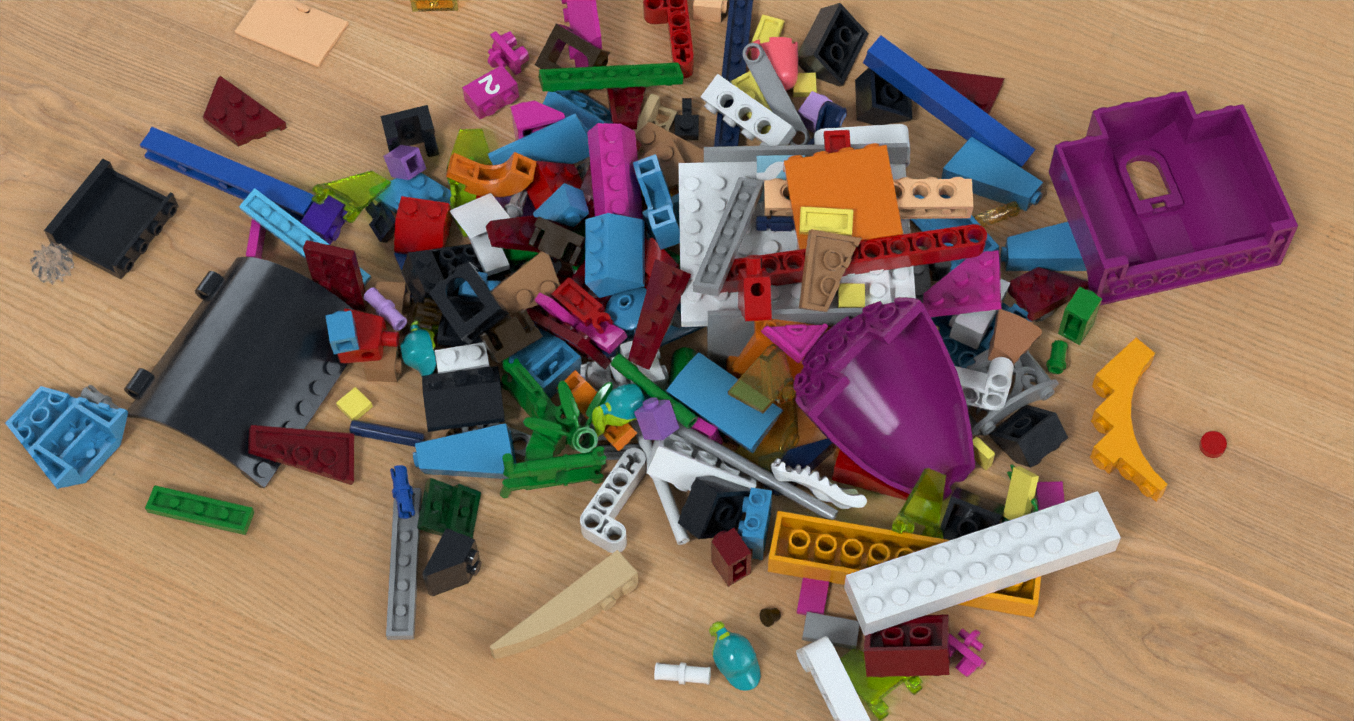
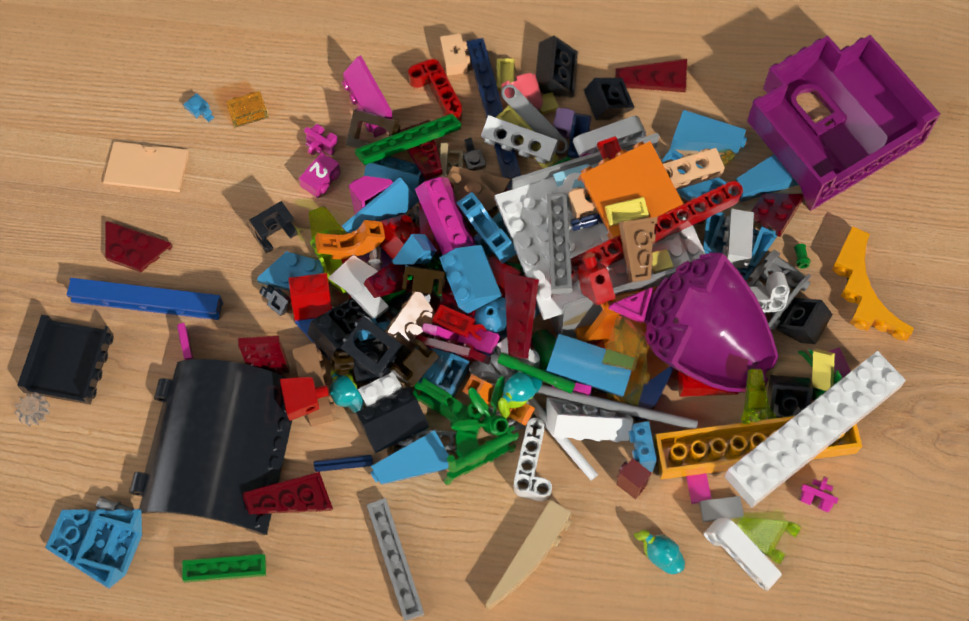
camera: 20 degrees left, 5 degrees up
medium azure plate [239,188,371,286] -> none
dark purple brick [300,187,353,245] -> none
clear neon green flag [312,171,391,223] -> none
dark azure brick [326,311,359,354] -> none
light yellow tile [336,387,373,421] -> none
lavender pin [364,287,407,331] -> none
medium lavender brick [383,145,426,180] -> none
blue pin [390,465,415,519] -> none
dark green slope [417,478,481,538] -> none
black slope [422,528,482,596] -> none
medium lavender brick [634,397,679,440] -> none
white pin [654,662,711,685] -> none
black slope [678,476,751,539] -> none
dark brown piece [759,608,781,627] -> none
white animal [771,458,867,509] -> none
blue tile [863,35,1036,167] -> none
dark red slope [864,615,950,678] -> none
dark pink plate [923,250,1002,317] -> none
light yellow tile [973,436,995,470] -> none
nougat slope [988,309,1042,365] -> none
green brick [1058,287,1102,345] -> none
red tile [1199,431,1227,458] -> none

